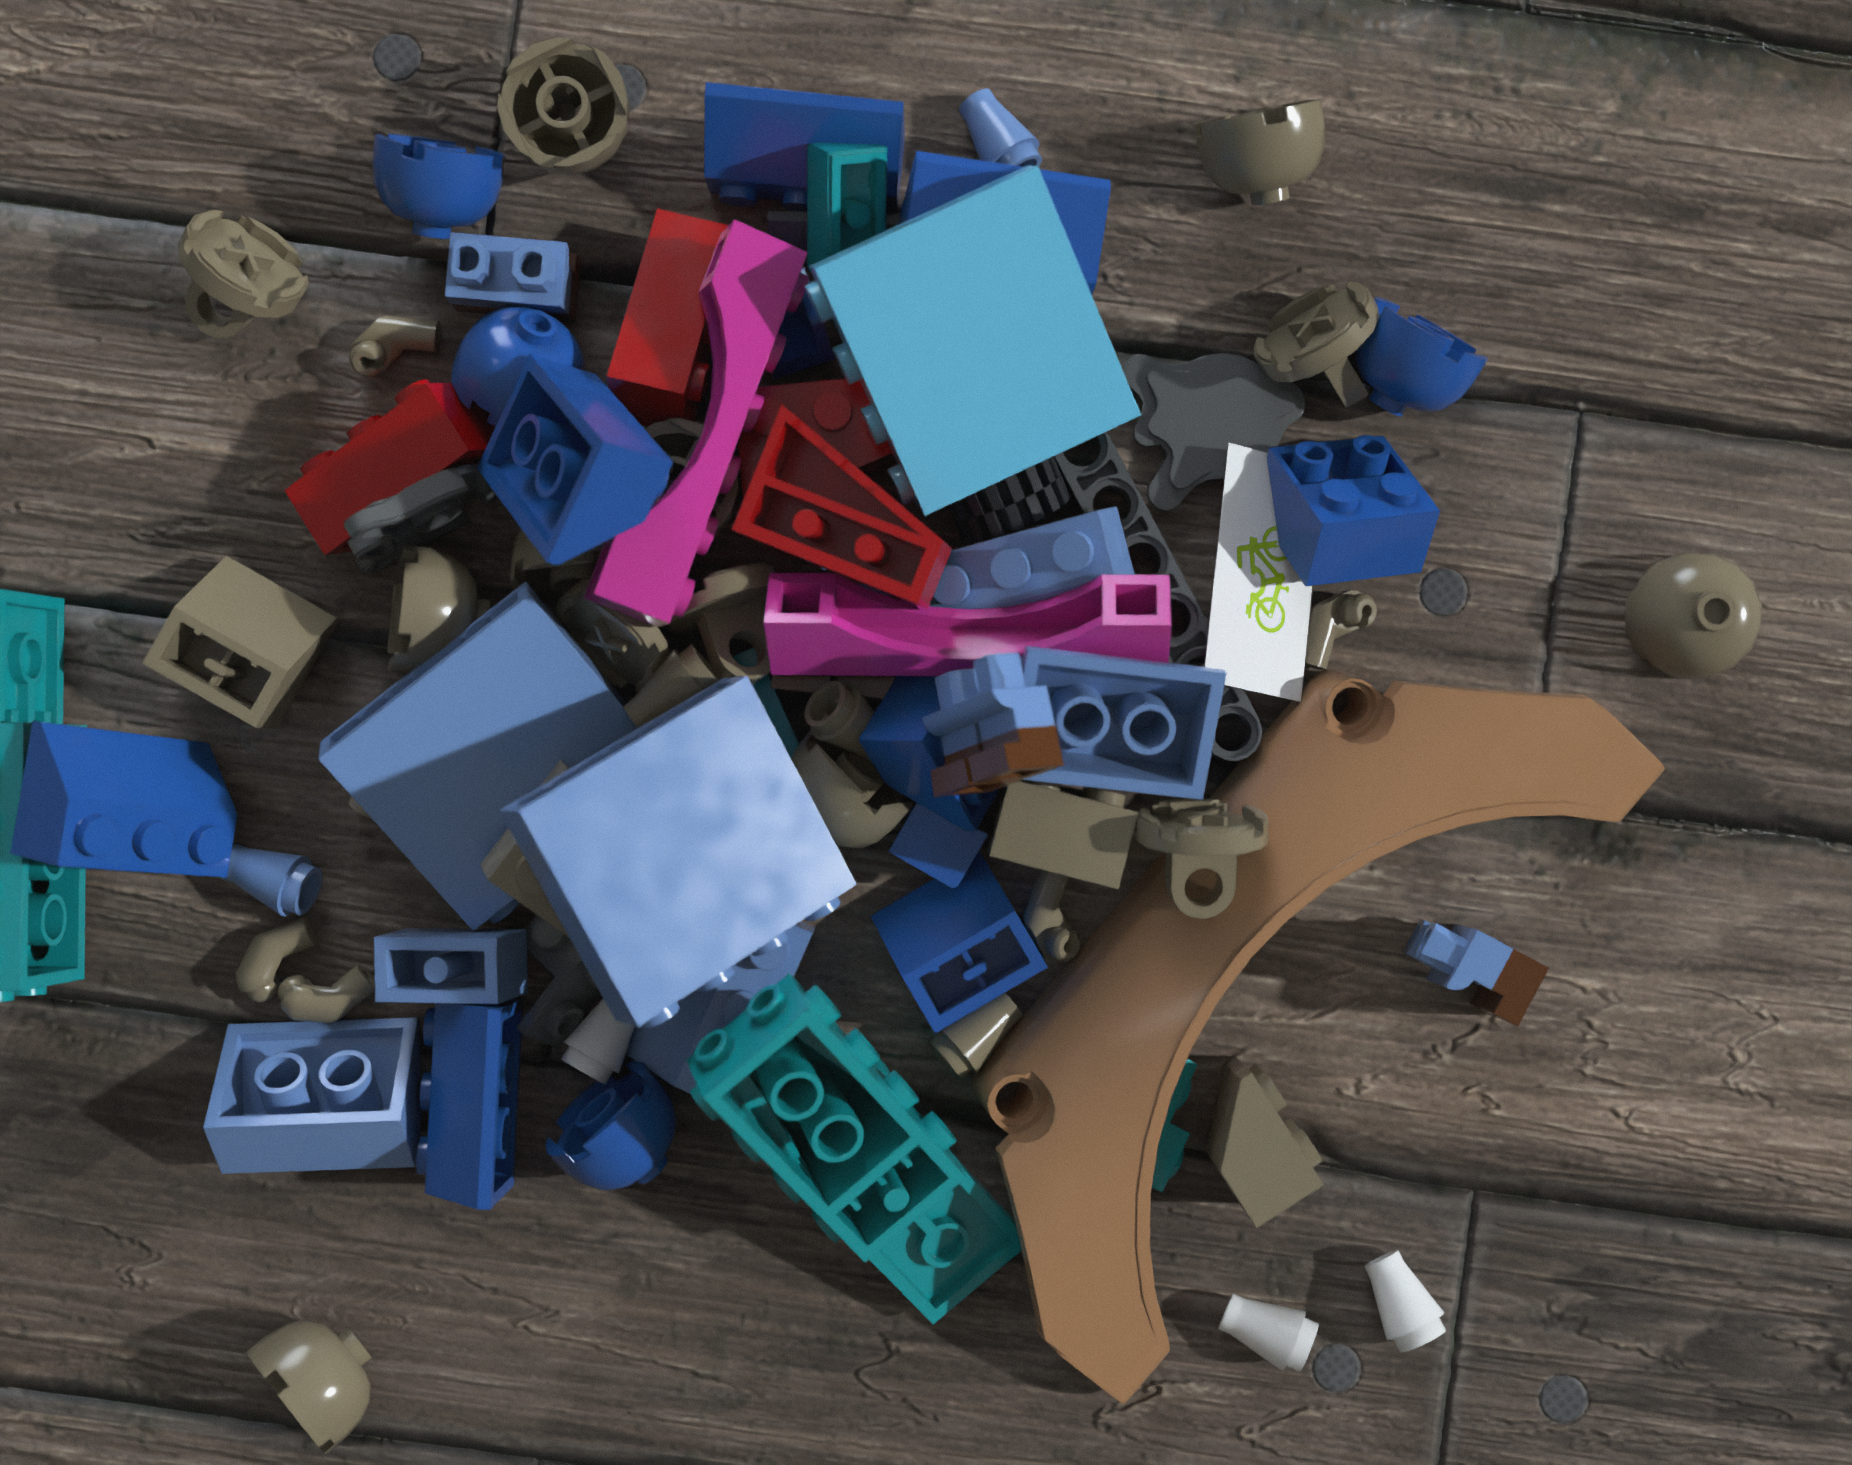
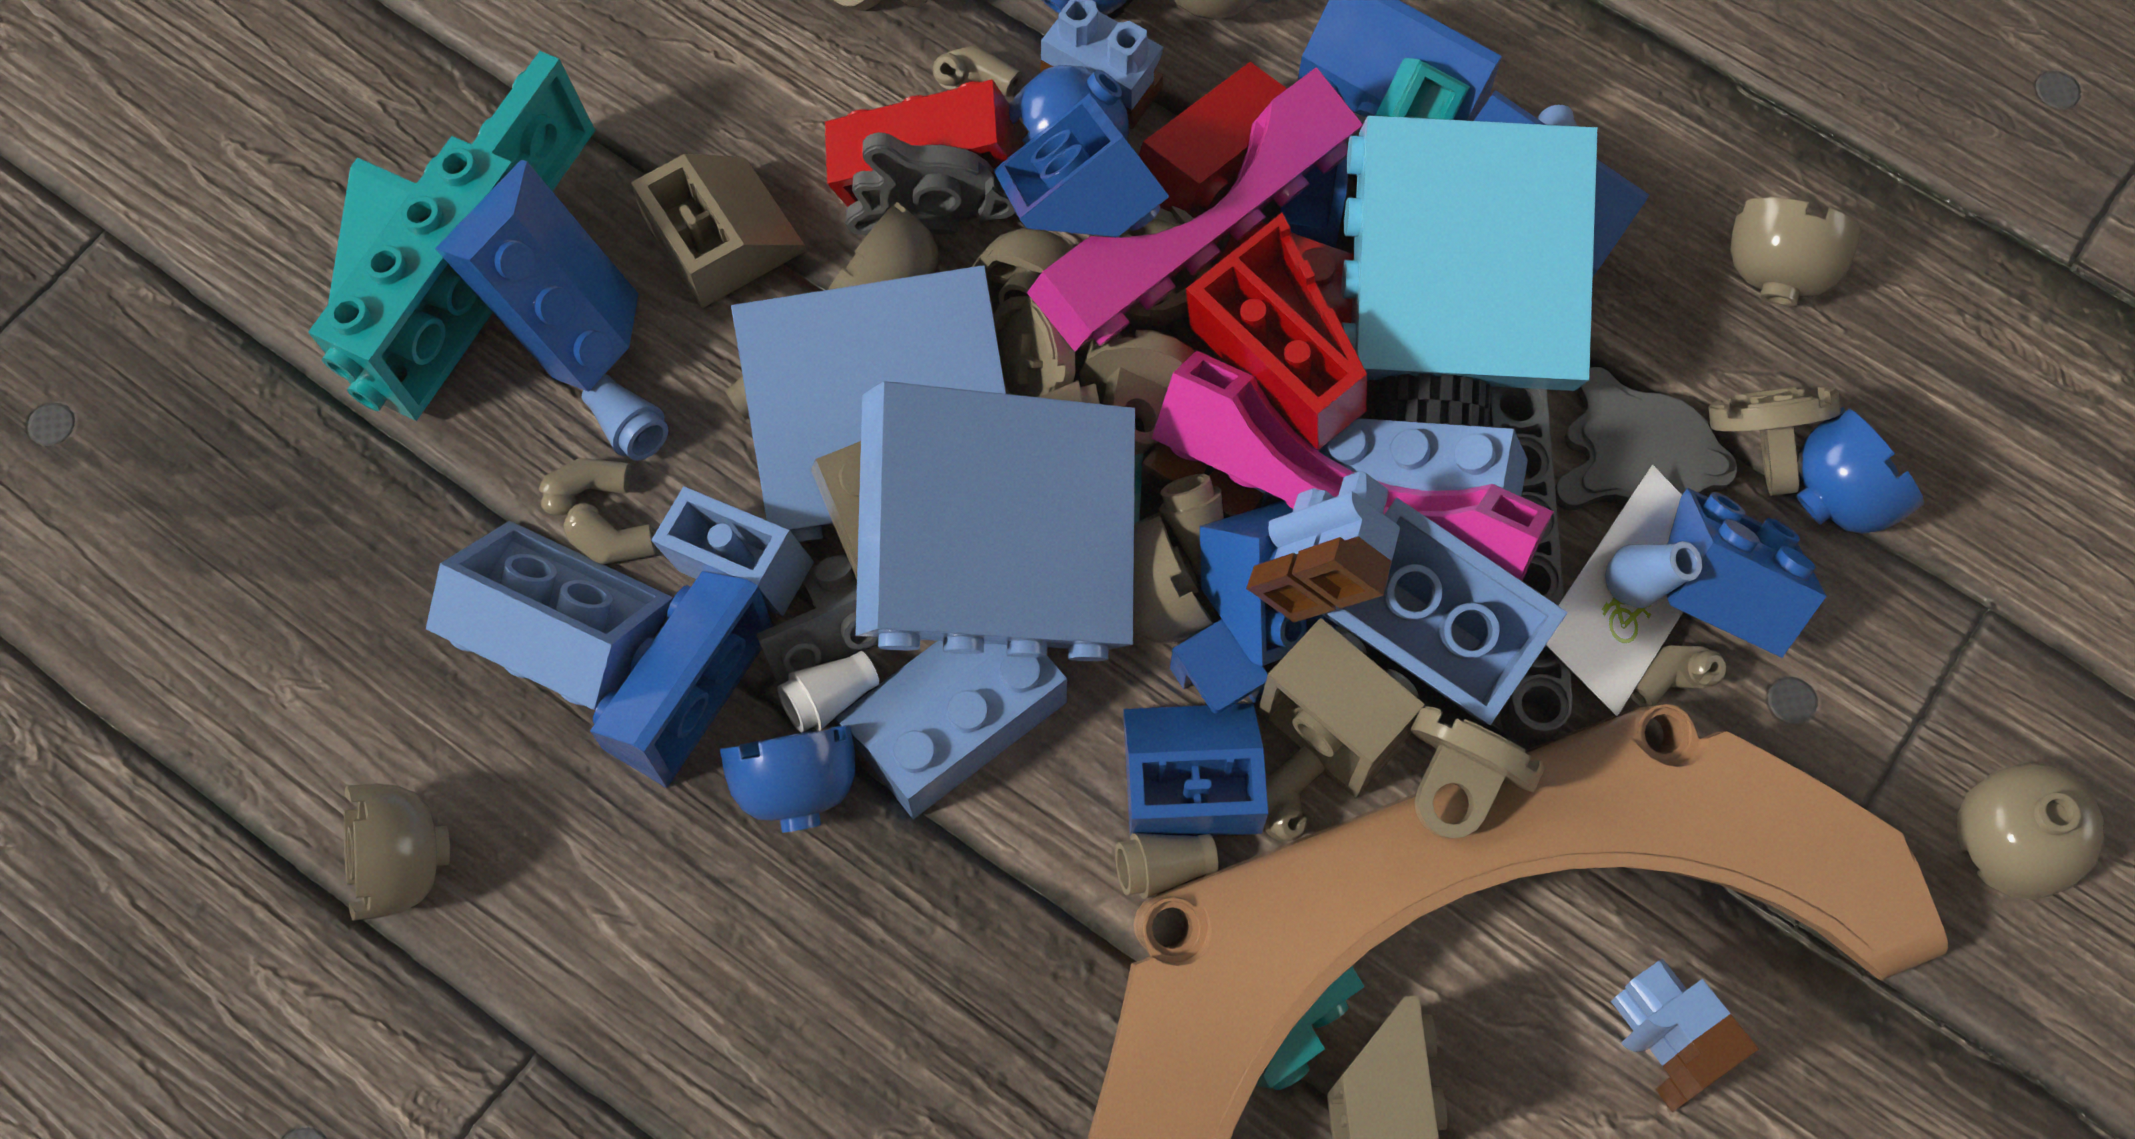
camera: 30 degrees right, 20 degrees down
teal wedge [686,973,1022,1324] -> none
none -> medium blue cone [1605,541,1702,608]

